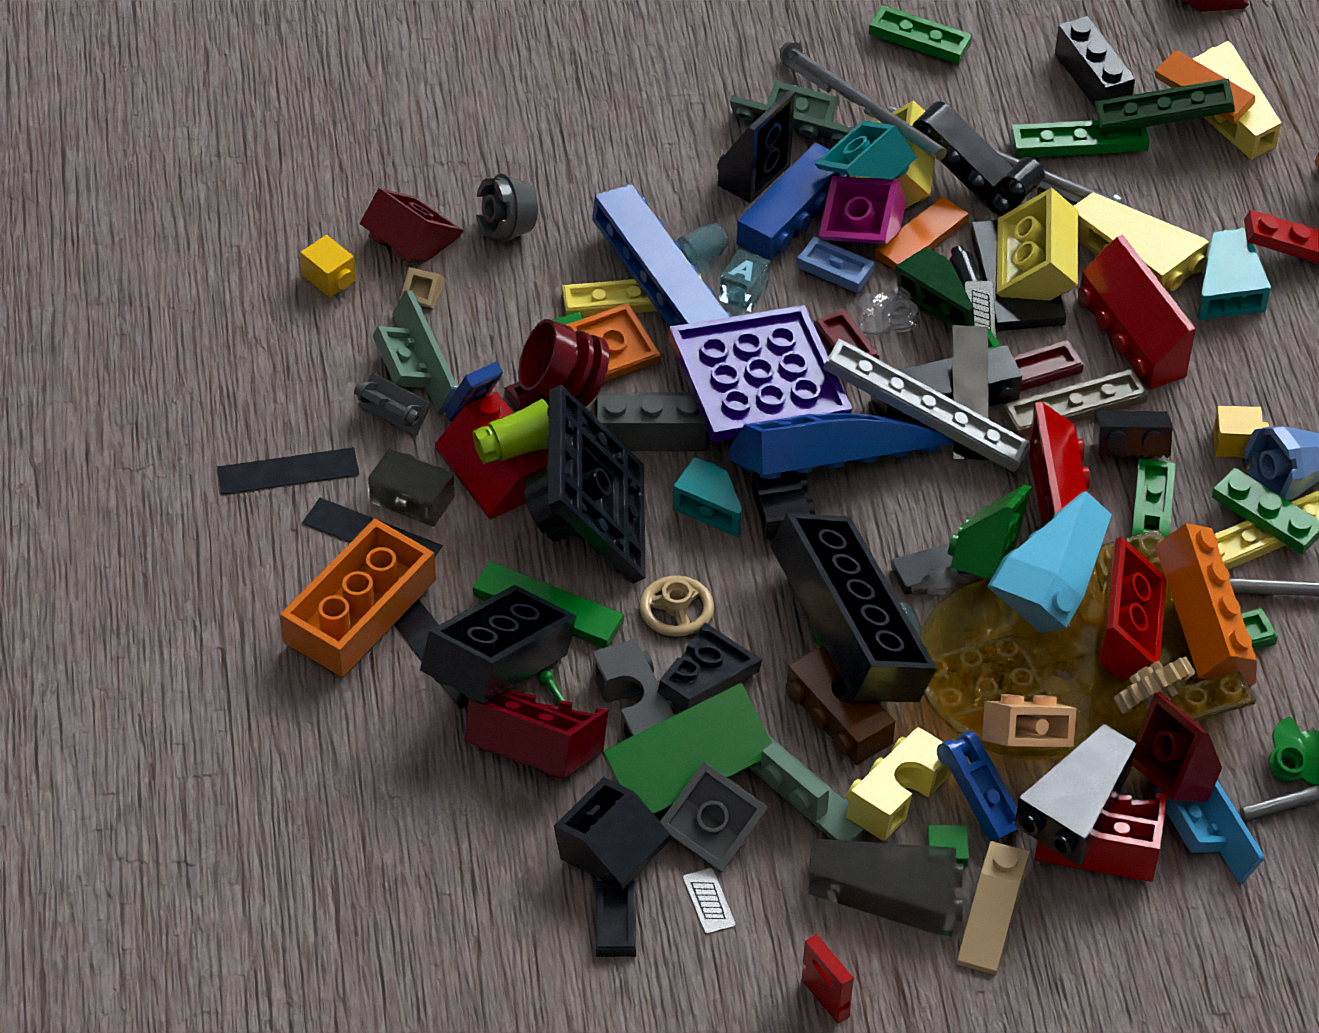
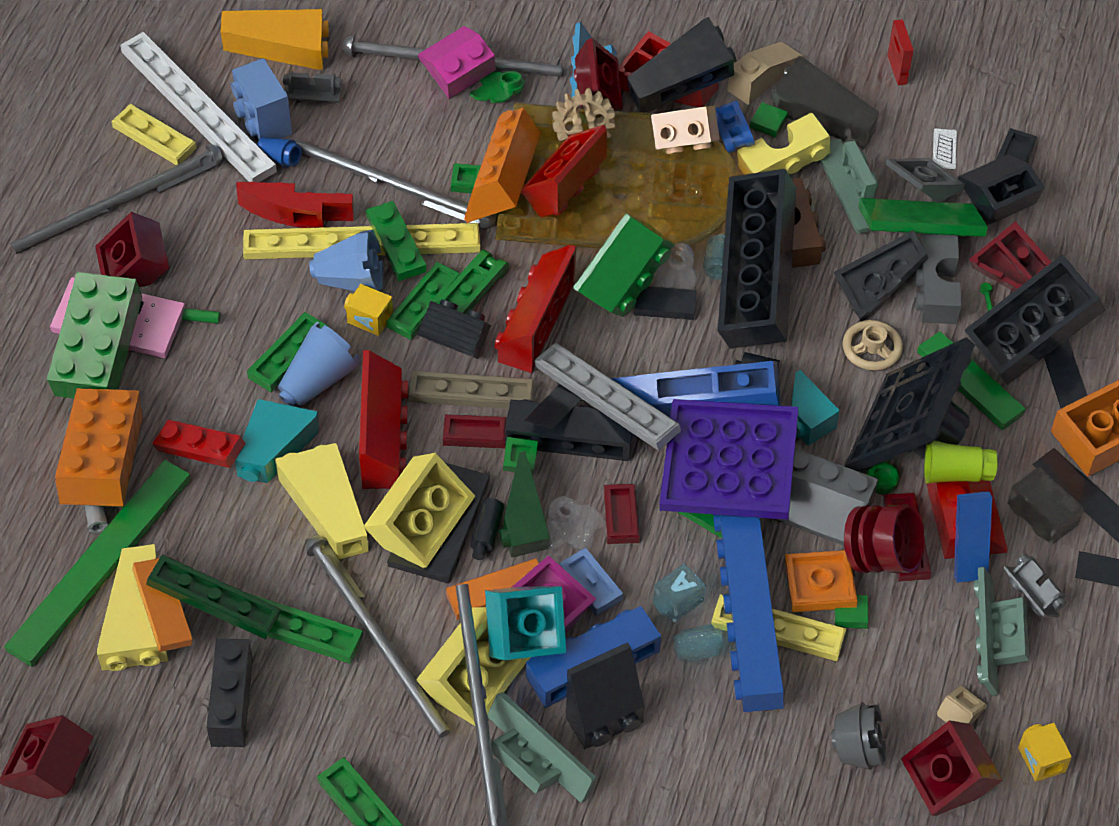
camera: 155 degrees left, 5 degrees up
black beam [912,101,1045,217] -> none
clear sticker [965,281,996,338] -> none
medium azure wedge [987,491,1112,633] -> none
none -> green tile [4,460,191,667]
none -> green plate [247,312,329,393]
none -> medium blue cone [278,322,361,407]
none -> green tile [386,261,460,341]

